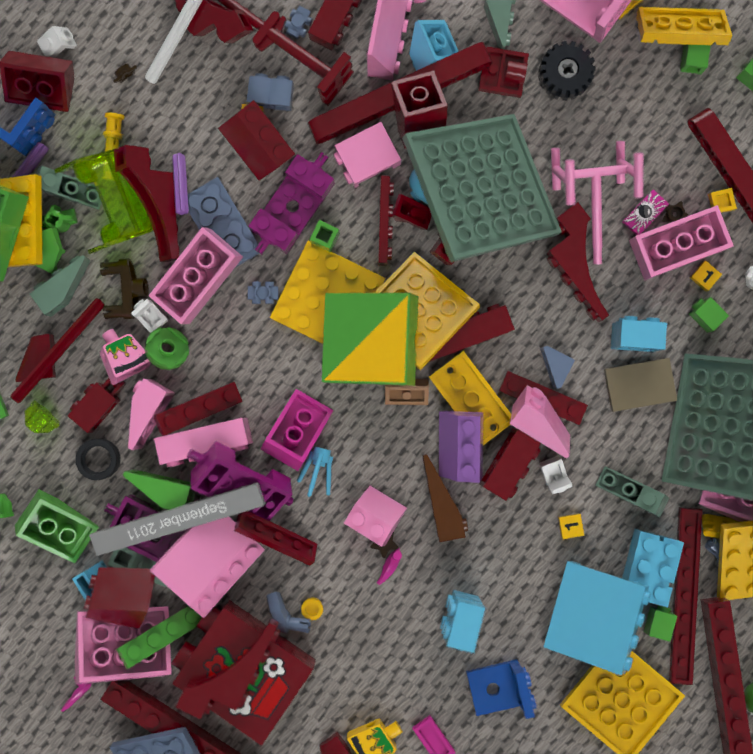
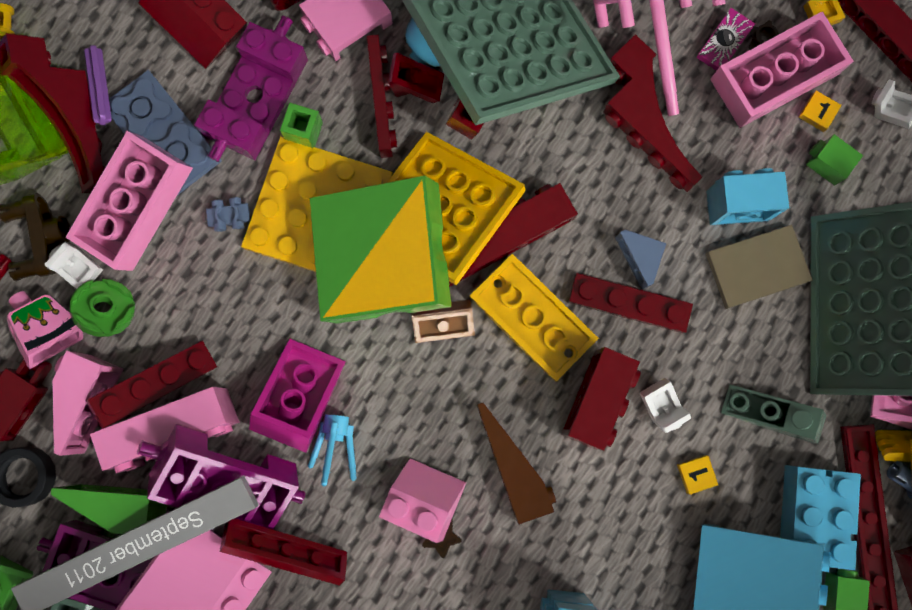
camera: 10 degrees left, 5 degrees down
dark pink bar [377,548,402,585] -> none
medium lavender slope [439,411,483,483] -> none
bright pink slope [510,385,570,458] -> none

